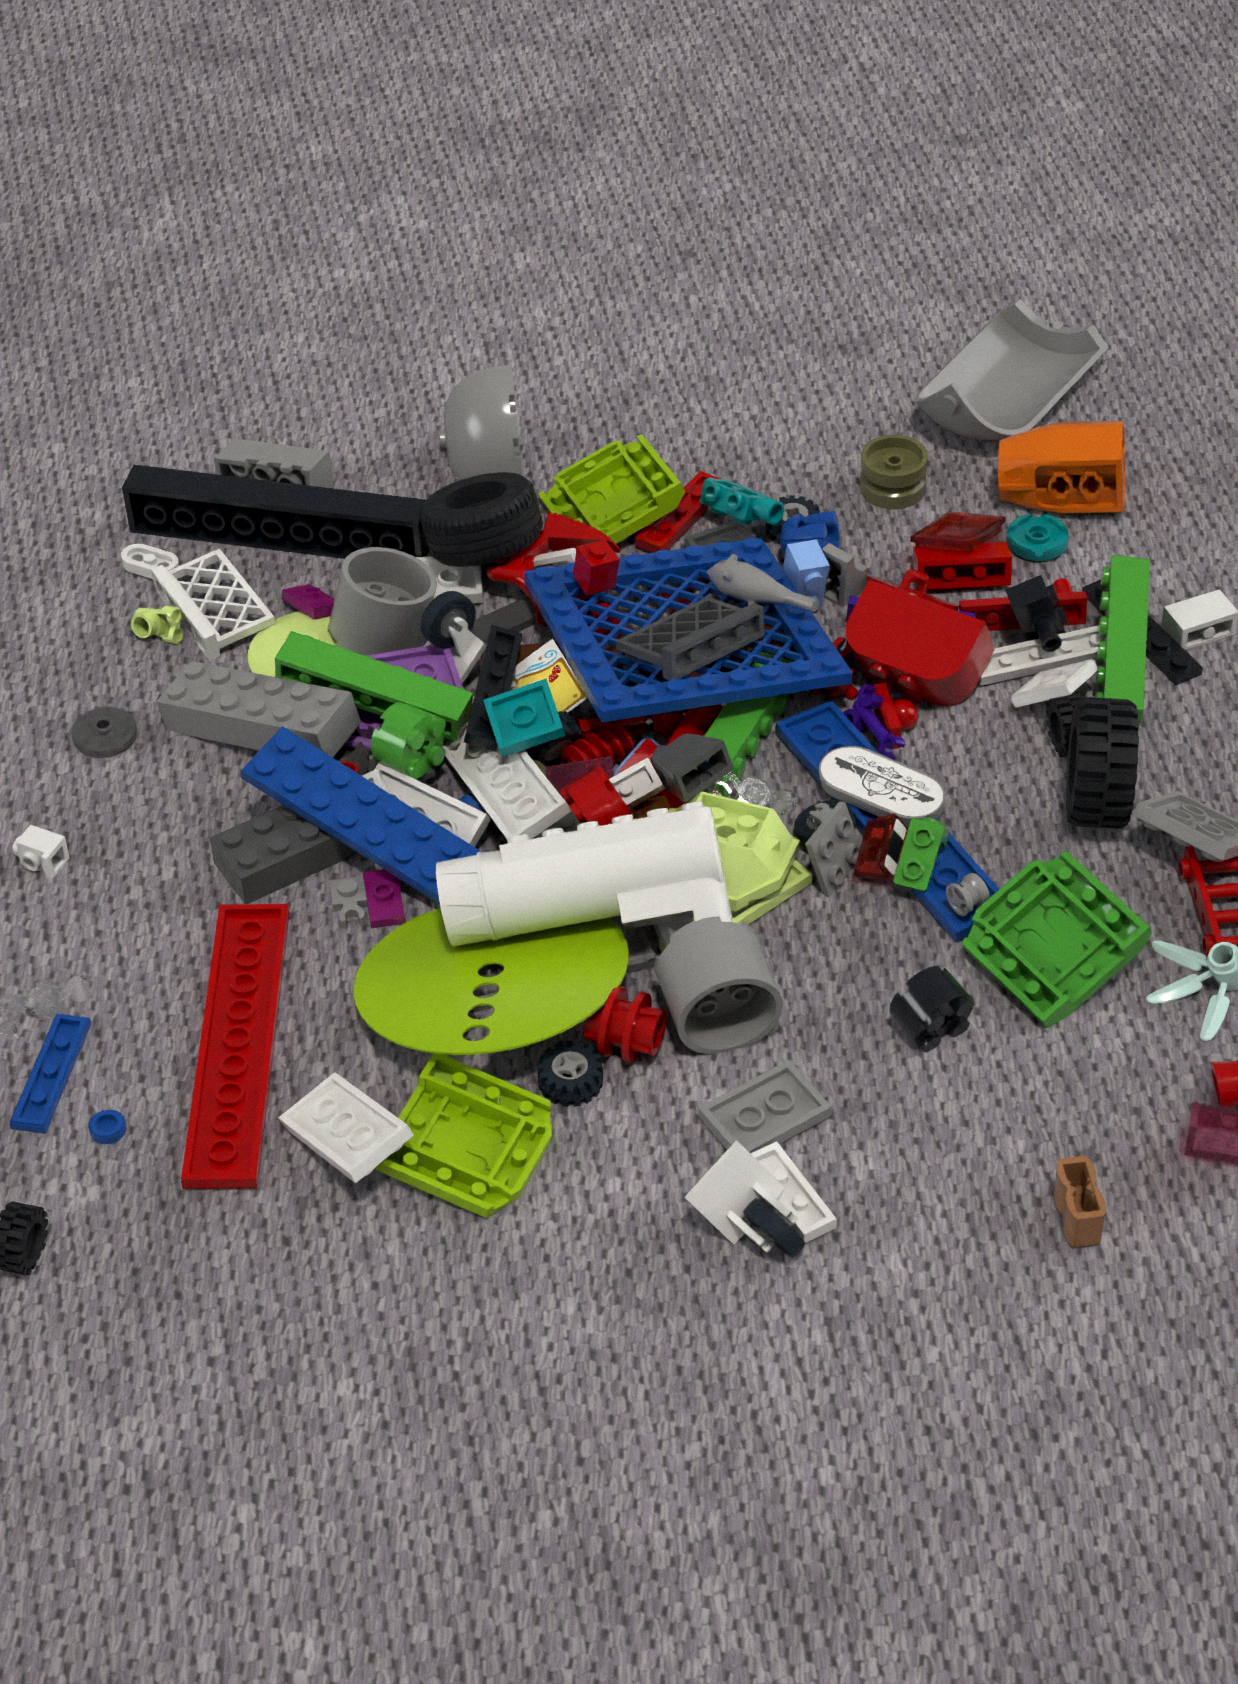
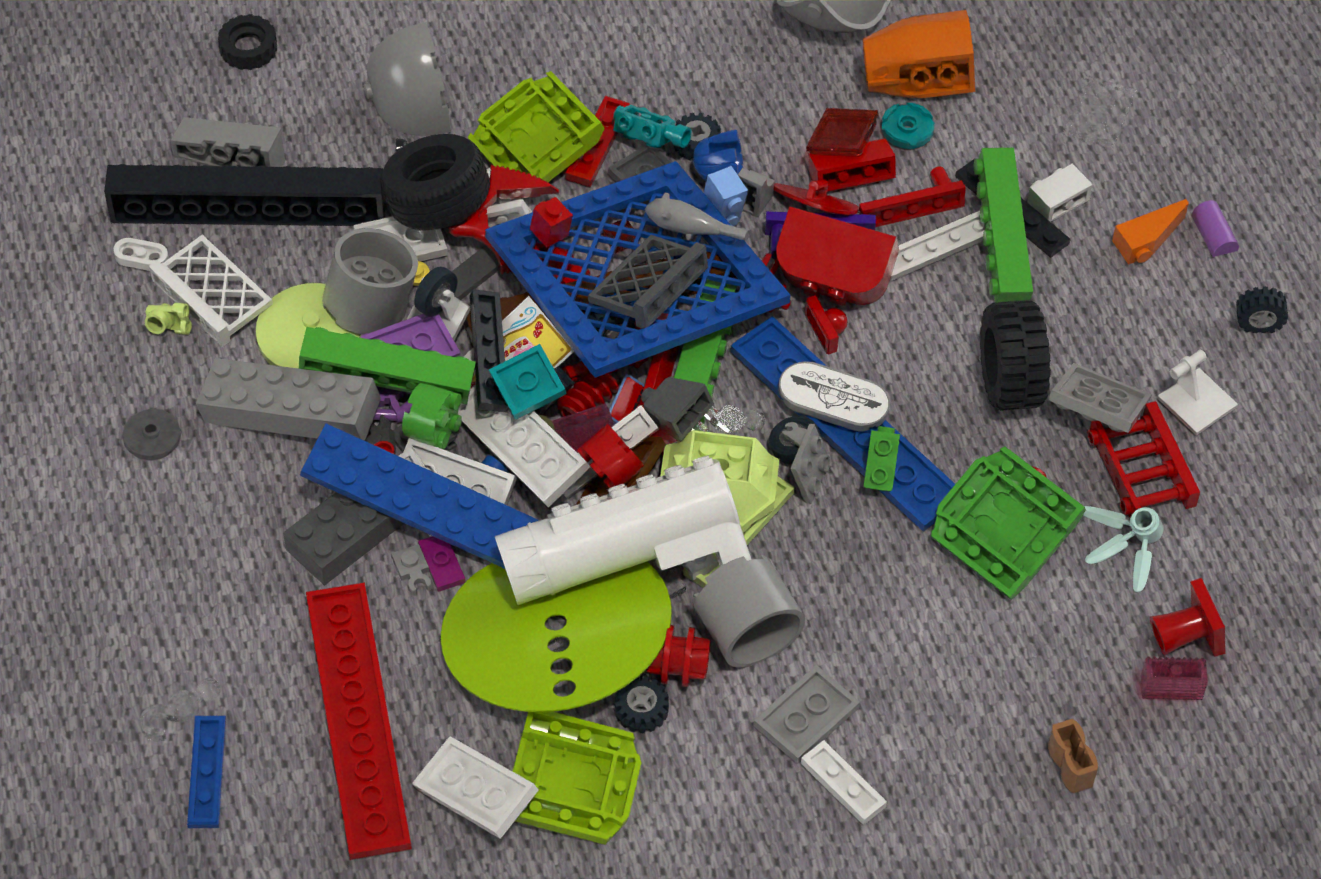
camera: 15 degrees left, 10 degrees up
white brick [12,825,70,880] -> none
blue tile [88,1110,127,1144] -> none
magenta plate [282,584,334,619] -> none
white plate [684,1140,806,1258] -> none
dark purple bar [843,684,906,760] -> none
clear red slope [853,813,908,880] -> none
olive wheel [860,435,928,509] -> none
black brick [889,966,974,1053] -> none
light grey wheel [946,873,990,916] -> none
black brick [1005,575,1069,652] -> none
white plate [1011,659,1098,708] -> none
black tyre [1046,694,1081,757] -> none
none -> black tyre [218,14,278,70]

